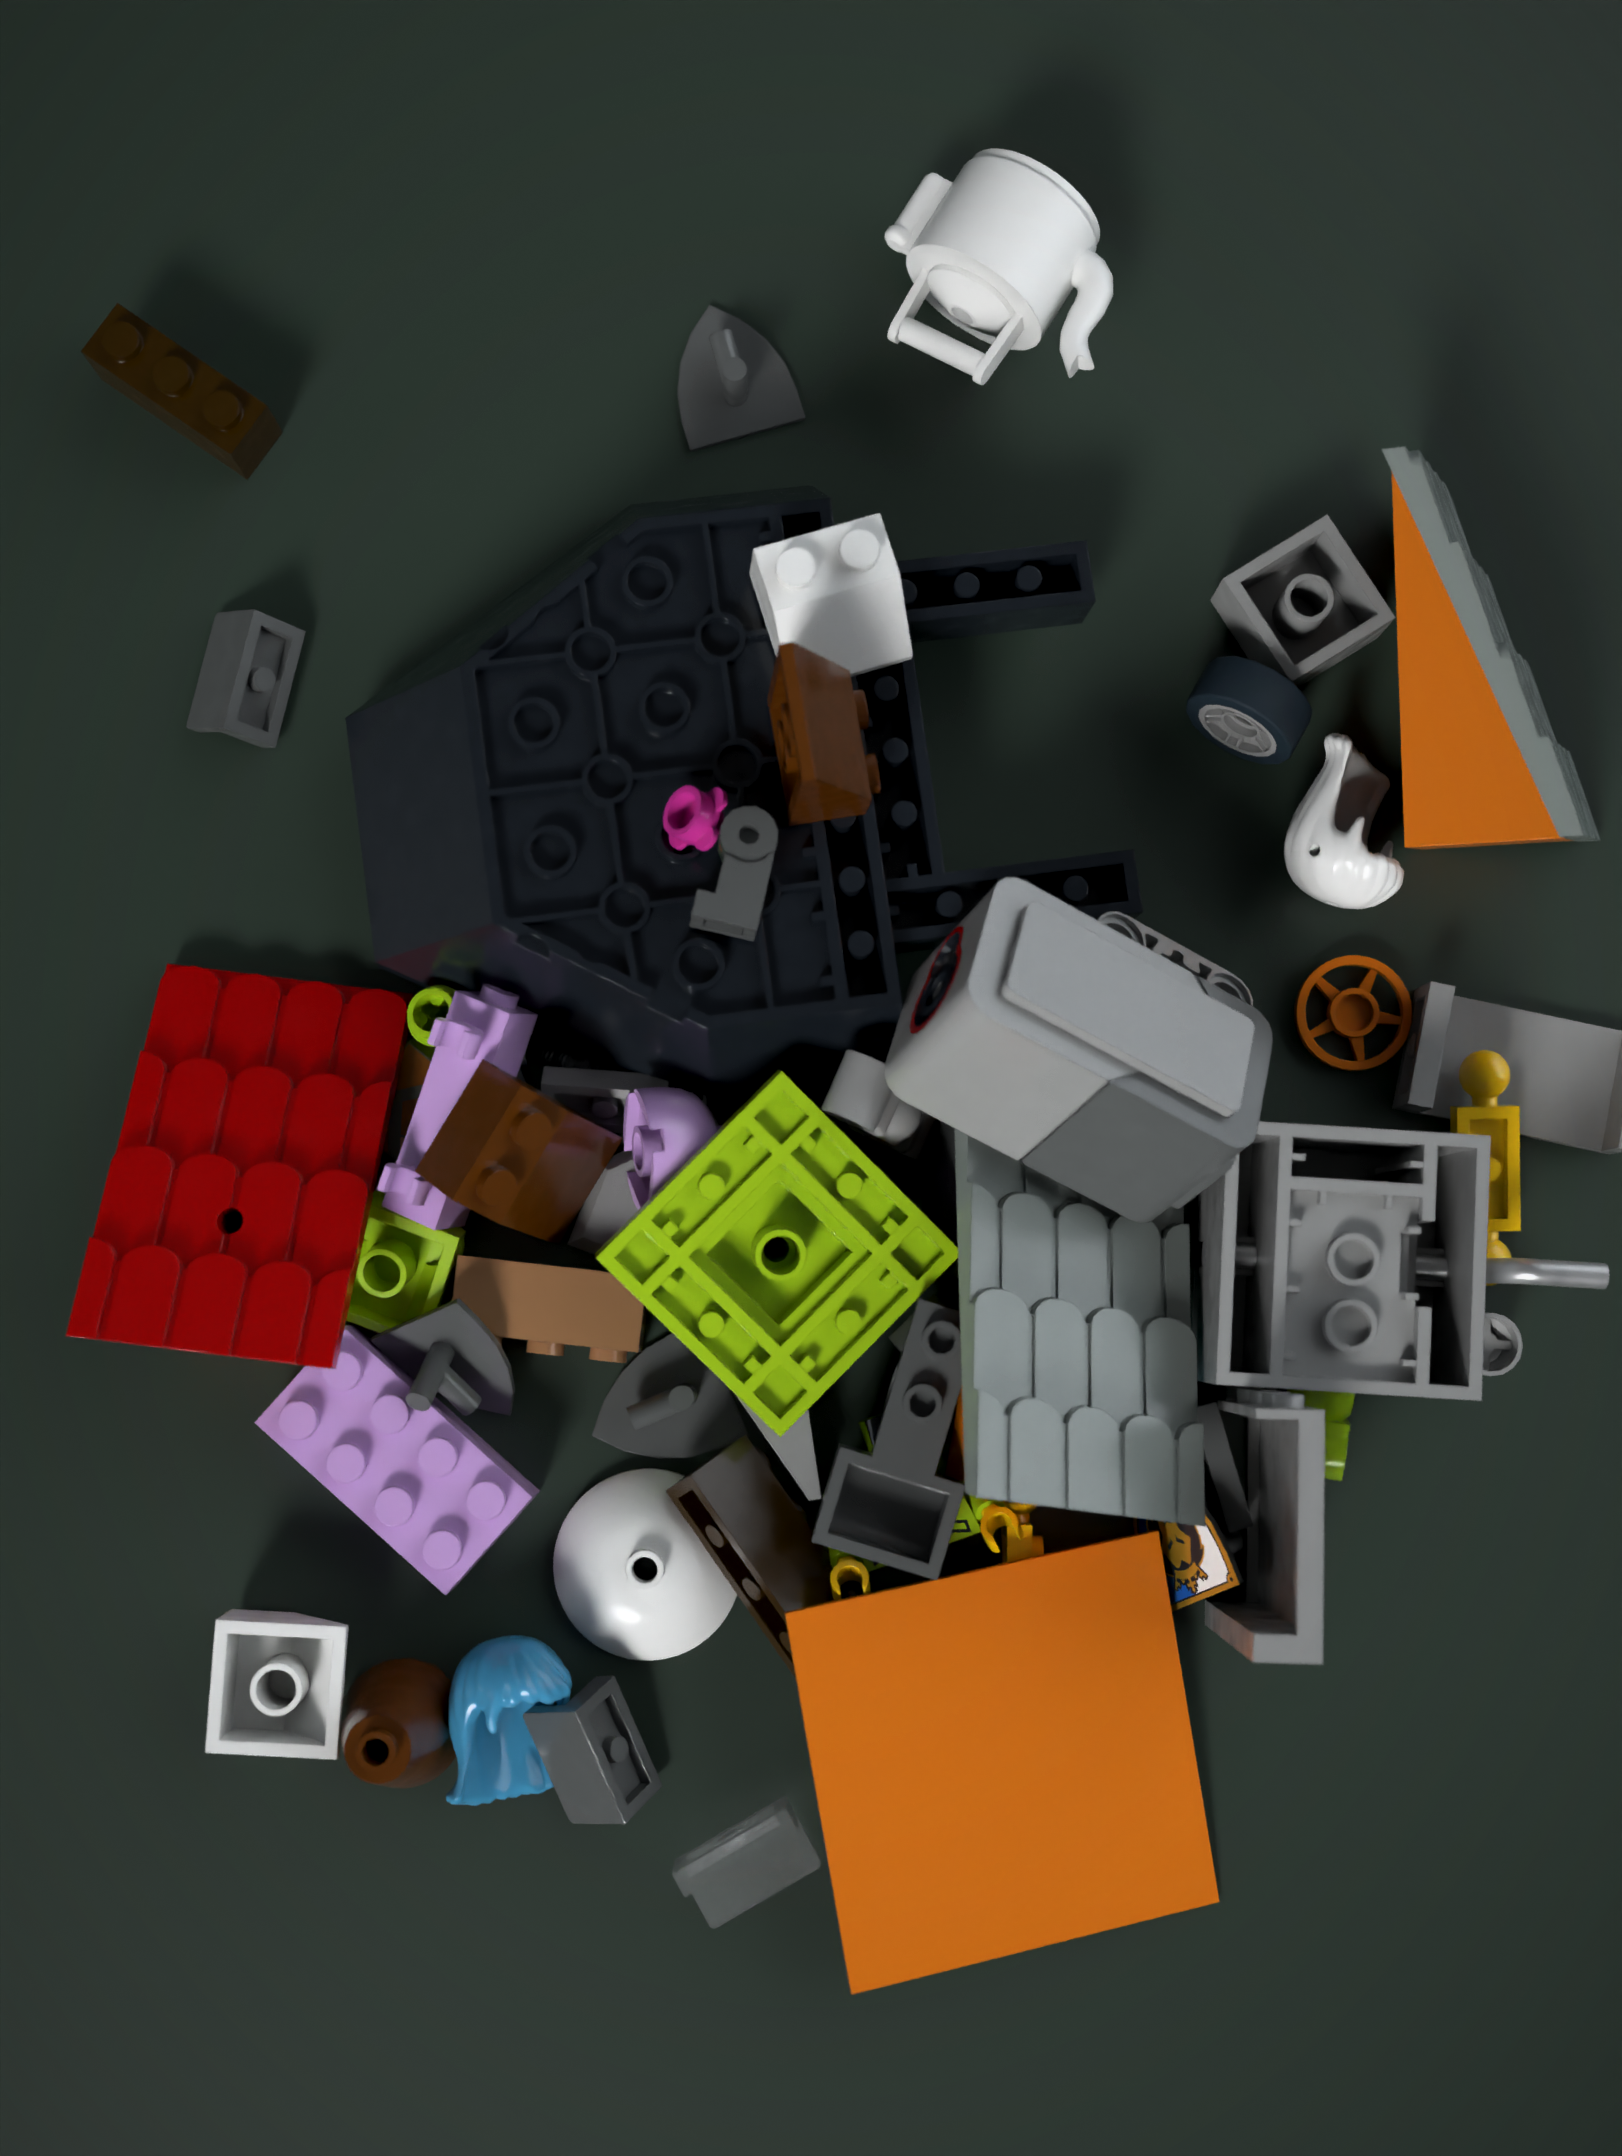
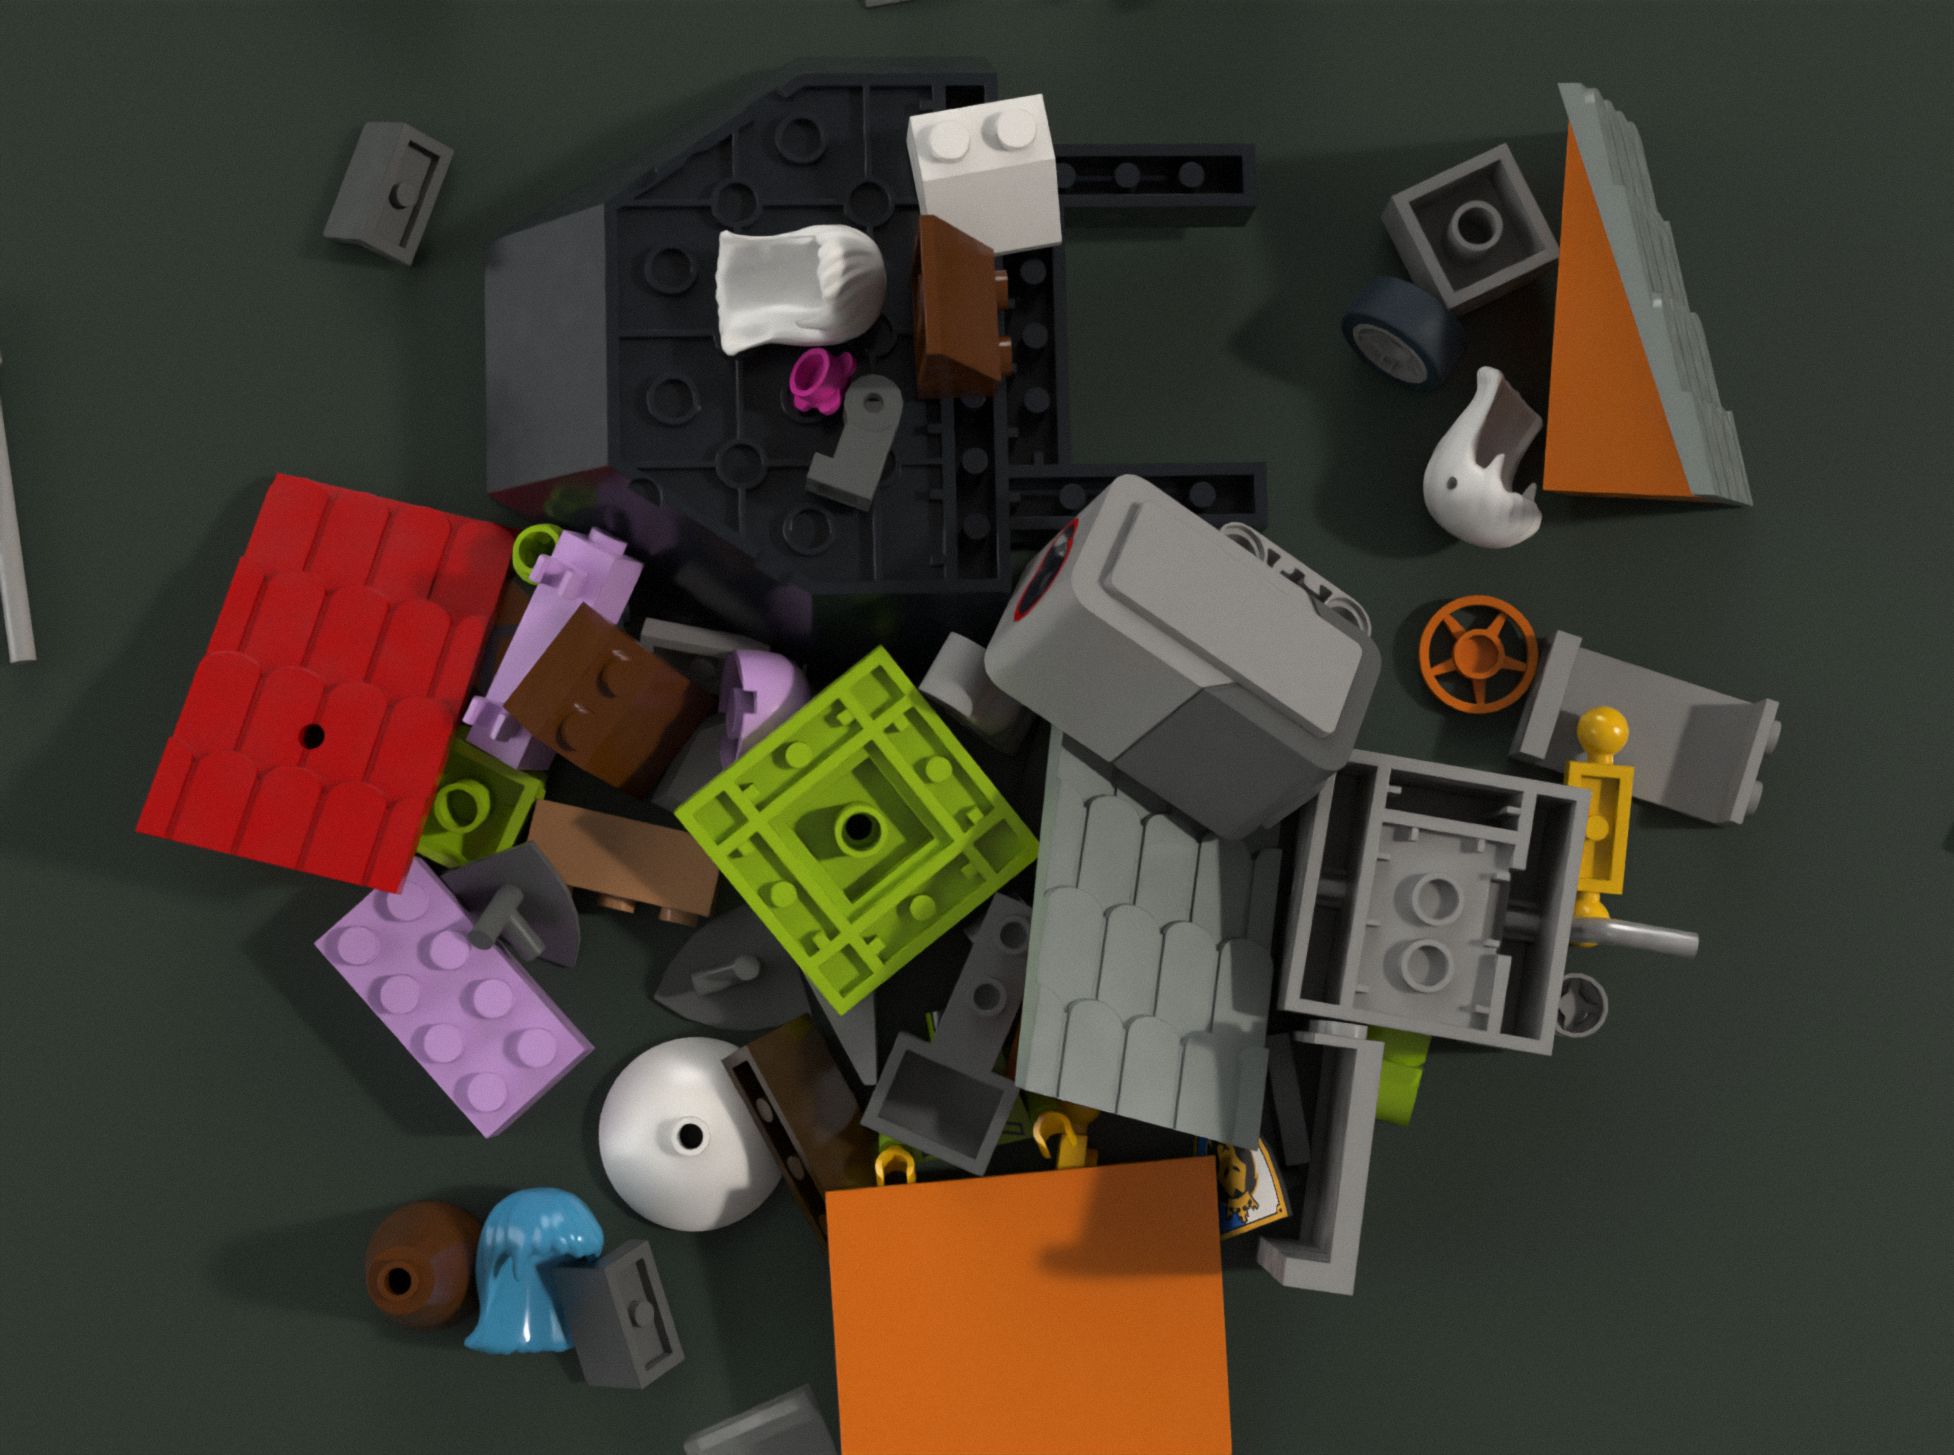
camera: 10 degrees right, 0 degrees up
white slope [205,1609,349,1760] -> none
none -> white piece [715,225,887,356]

